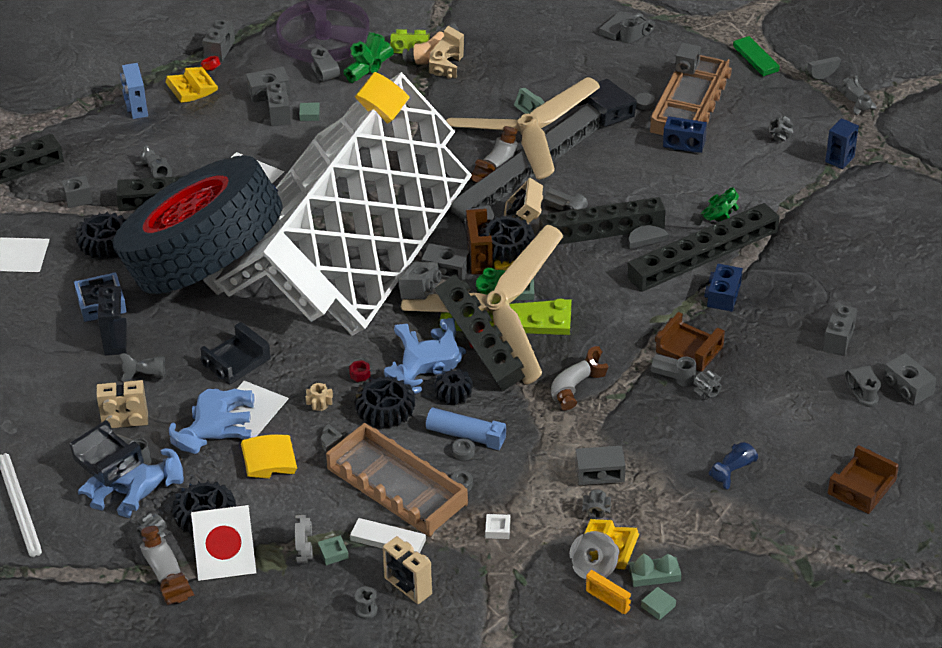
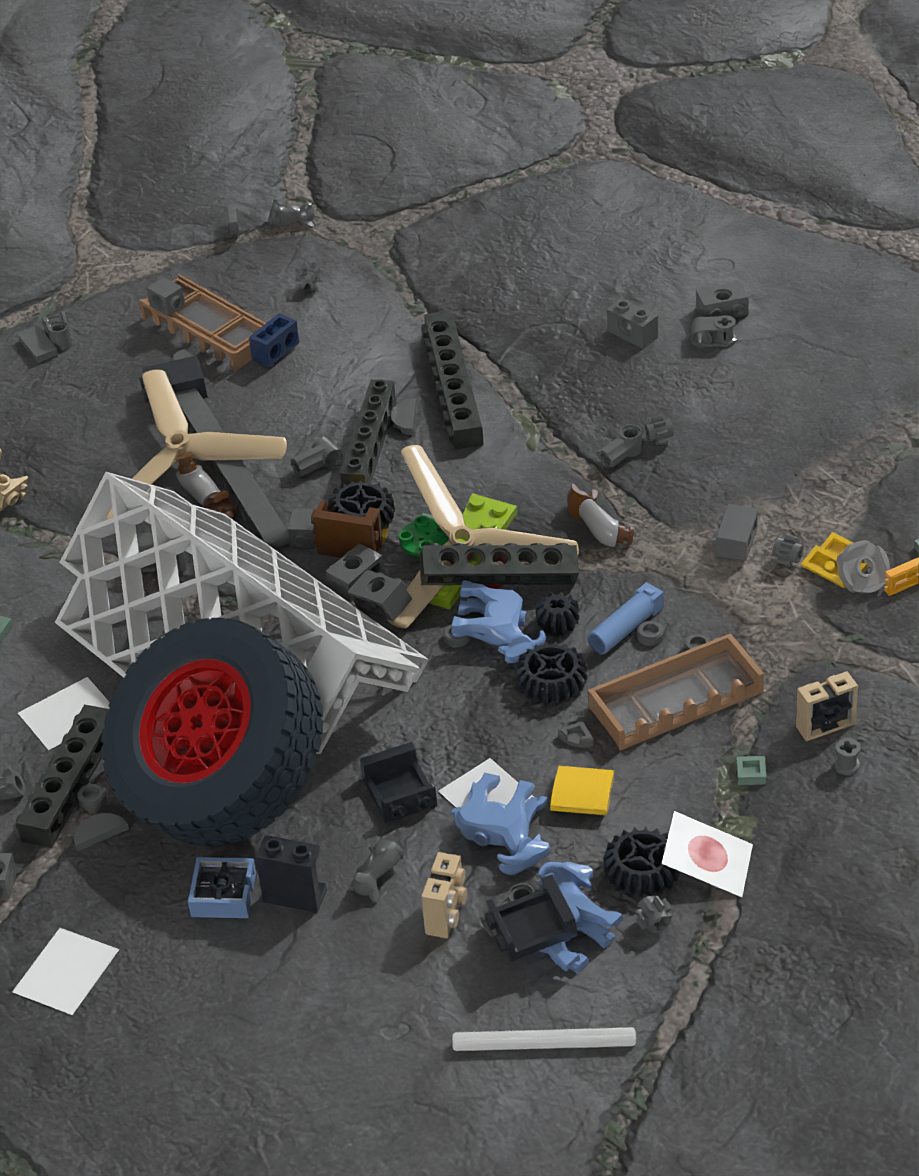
camera: 65 degrees left, 0 degrees up
black gear [75,211,126,259] -> none
piece [140,526,194,605] -> none
light grey plate [295,515,313,564] -> none
tan gear [305,383,333,411] -> none
dark red tile [349,360,371,382] -> none
white tile [350,518,426,553] -> none
yellow slope [355,72,410,124] -> none
white tile [485,514,510,539] -> none
tan piece [504,178,543,224] -> none
sand green tile [514,88,545,114] -> none
sand green tile [628,553,681,587] -> none
reddish brown panel [655,312,725,372] -> none
green plate [701,187,739,222] -> none
dark blue brick [704,264,743,312] -> none
dark blue animal [709,442,758,489] -> none
green tile [733,36,780,76] -> none
dark blue brick [825,118,859,169] -> none
reddish brown panel [828,445,899,514] -> none

